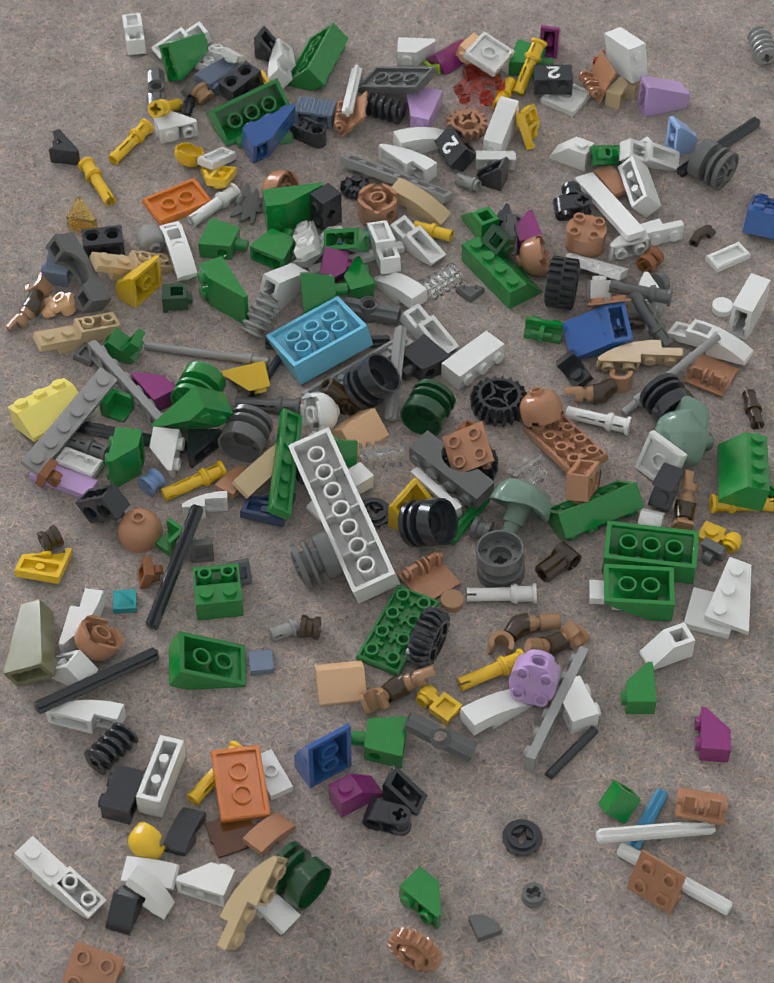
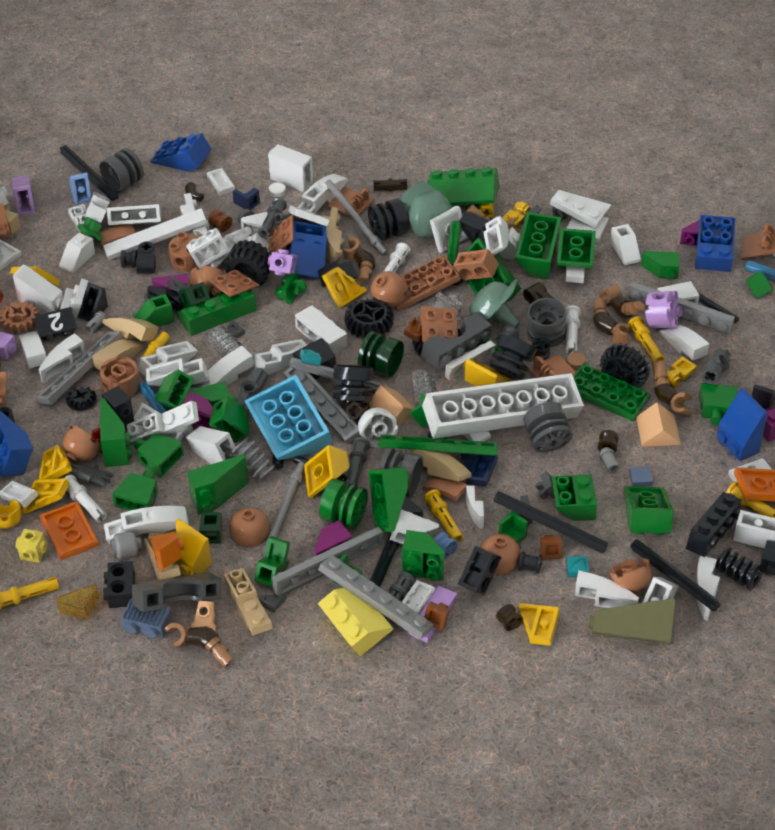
camera: 85 degrees left, 5 degrees down
none -> light yellow brick [16,529,48,563]
none -> yellow wing [38,445,72,480]
none -> tan slope [102,318,159,341]
none -> orange slope [150,531,184,571]
none -> white bracket [186,228,230,269]
none -> nougat hinge [208,270,259,297]
none -> nougat cylinder [229,507,270,547]
none -> dark blue panel [233,188,260,210]
none -> lavender brick [268,249,297,276]
none -> white tile [288,205,329,226]
none -> teal tile [299,349,321,365]
none -> yellow wing [322,267,367,308]
none -> green axle [447,221,461,264]
none -> white slope [484,216,509,256]
none -> black bush [518,552,543,574]
none -> black wheel [532,338,551,360]
none -> black brick [686,492,742,557]
none -> blue slope [695,215,736,272]

